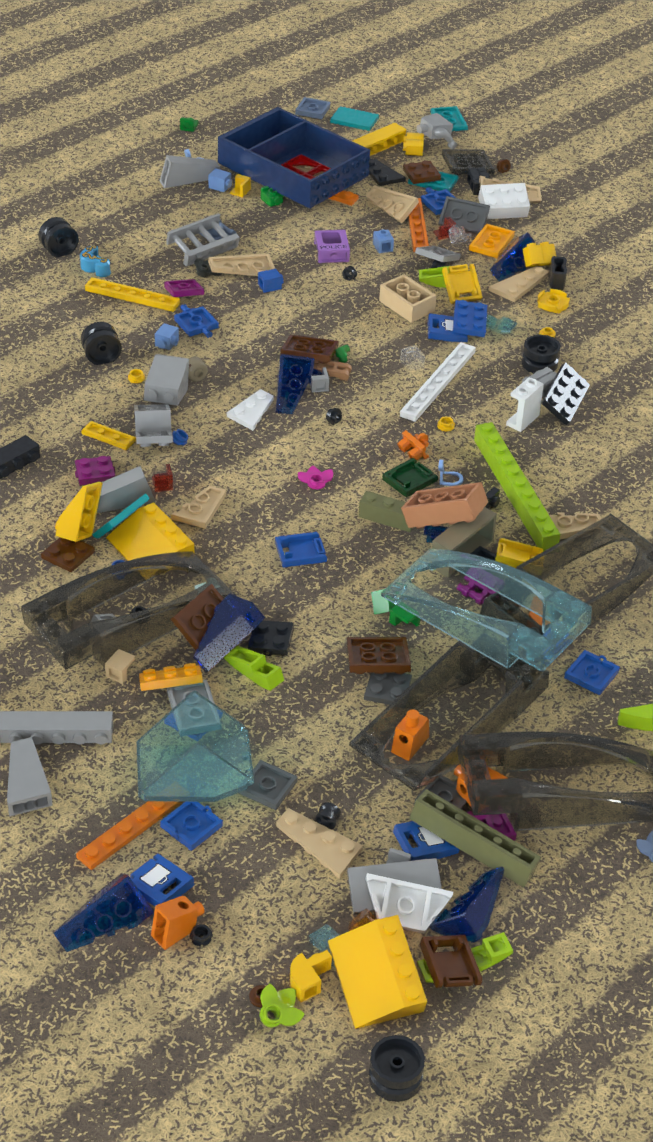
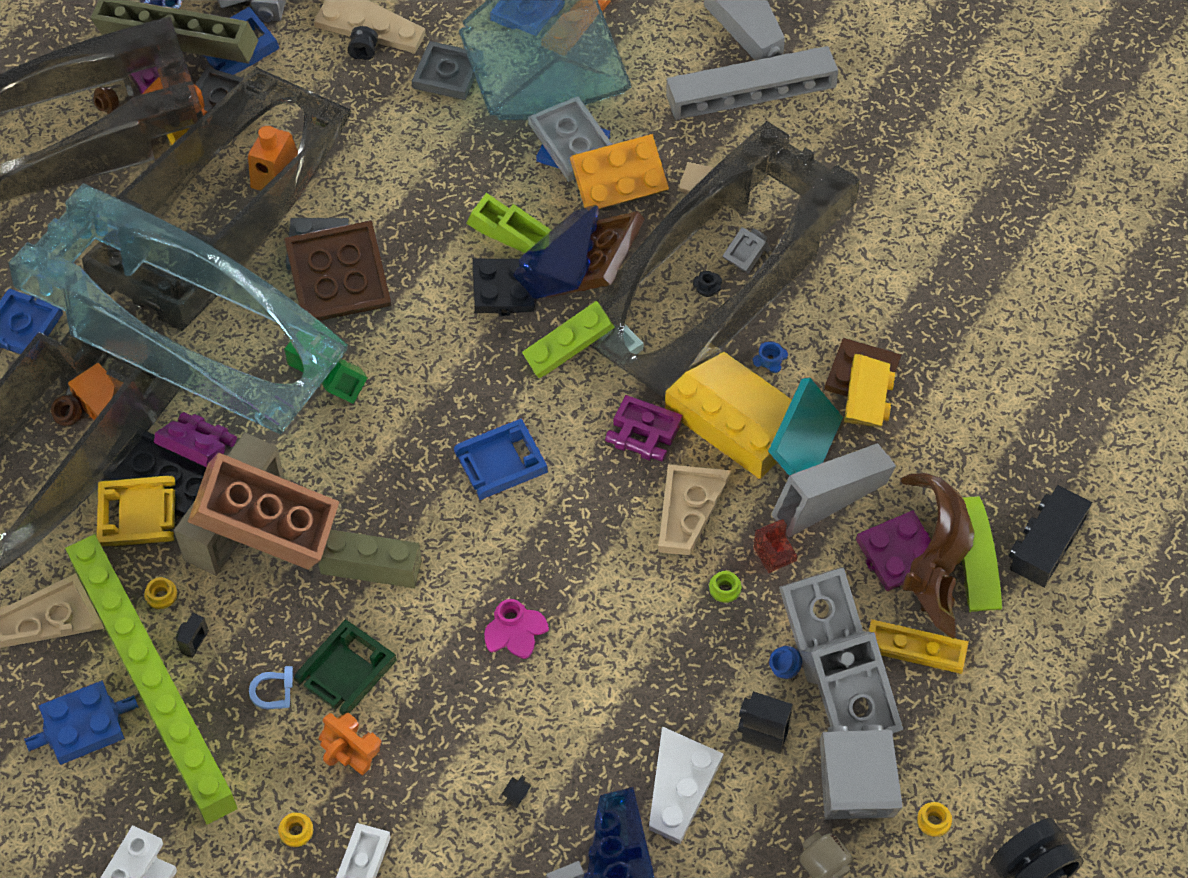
camera: 170 degrees right, 15 degrees up
none -> blue plate [24,680,139,765]
none -> yellow plate [144,577,178,609]
none -> lime plate [522,301,615,378]
none -> magenta plate [605,395,683,462]
none -> lime plate [709,571,742,603]
none -> black brick [737,691,793,754]
none -> reddish brown piece [901,473,975,639]
none -> lime slope [962,496,1002,612]

